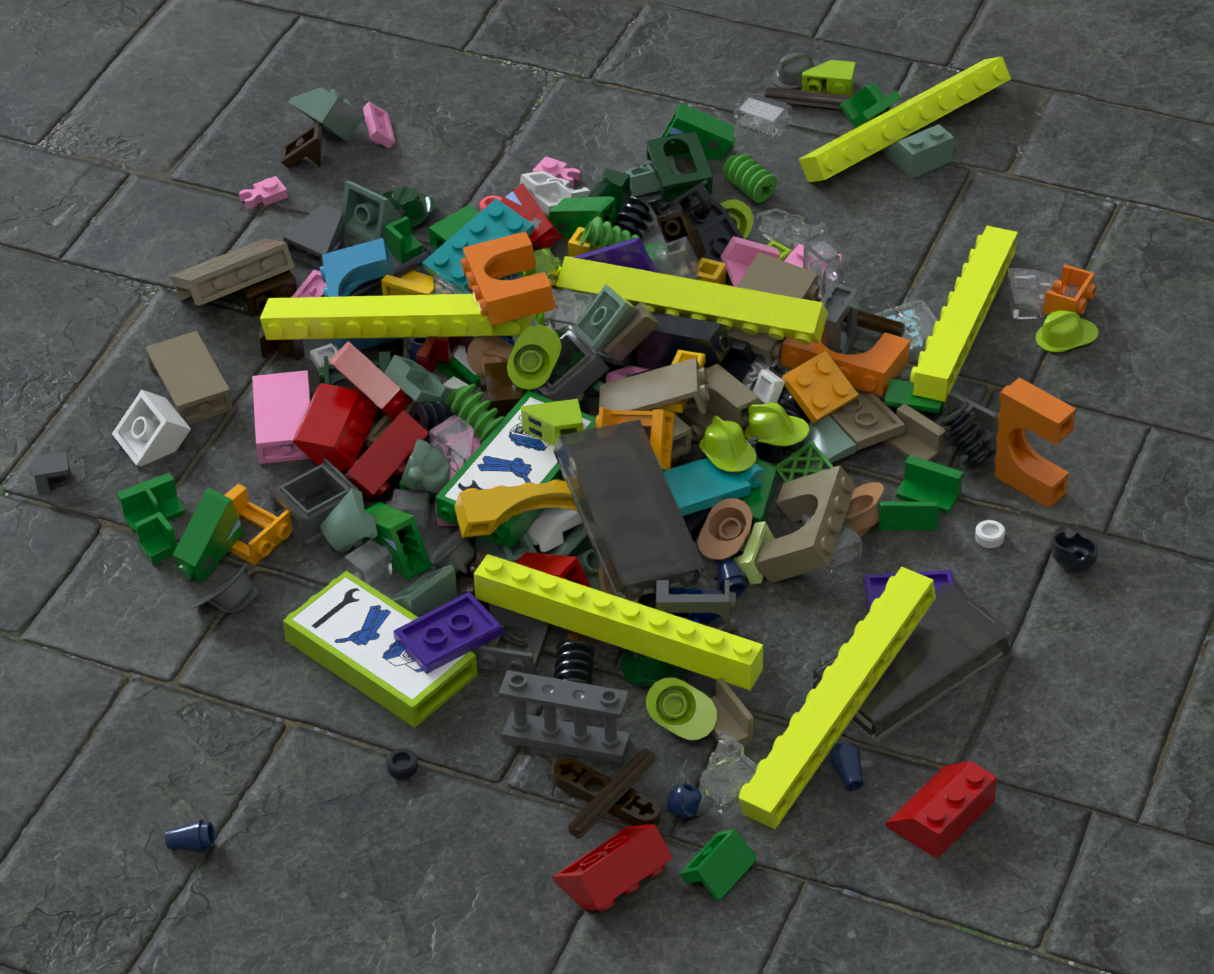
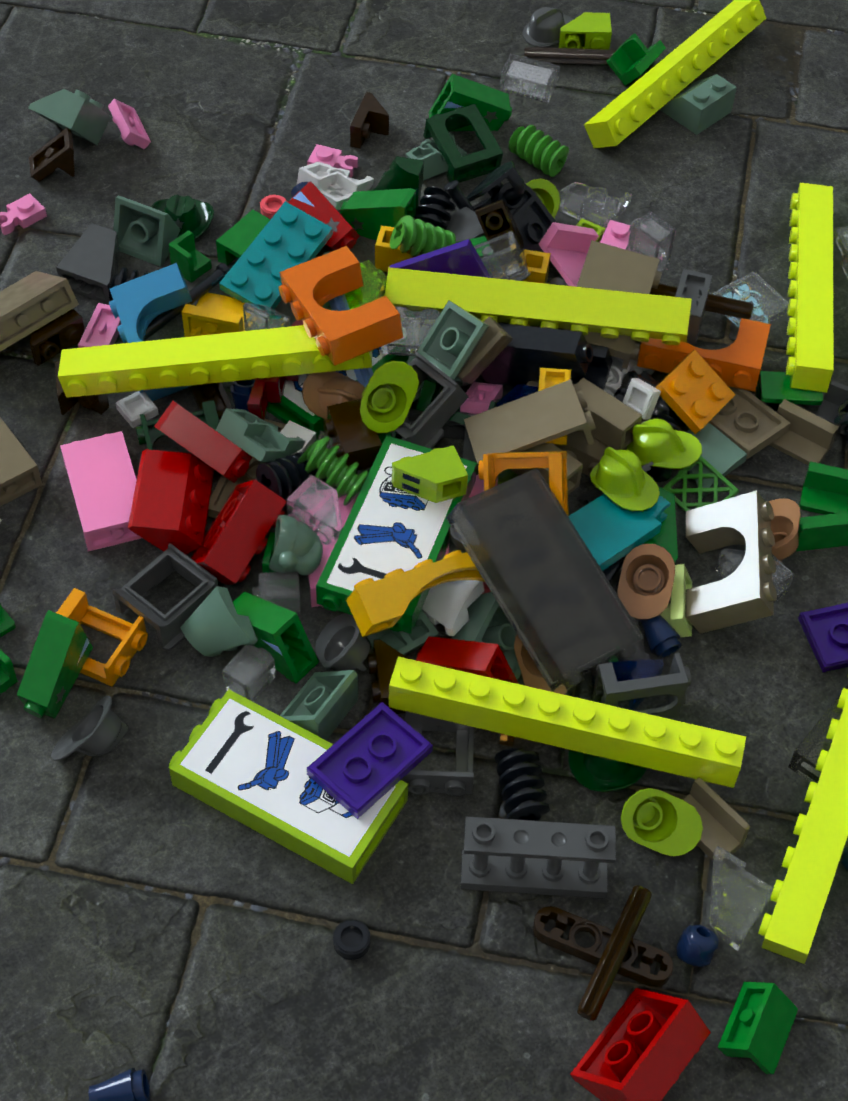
camera: 15 degrees left, 10 degrees up
none -> dark brown slope [350,92,389,149]

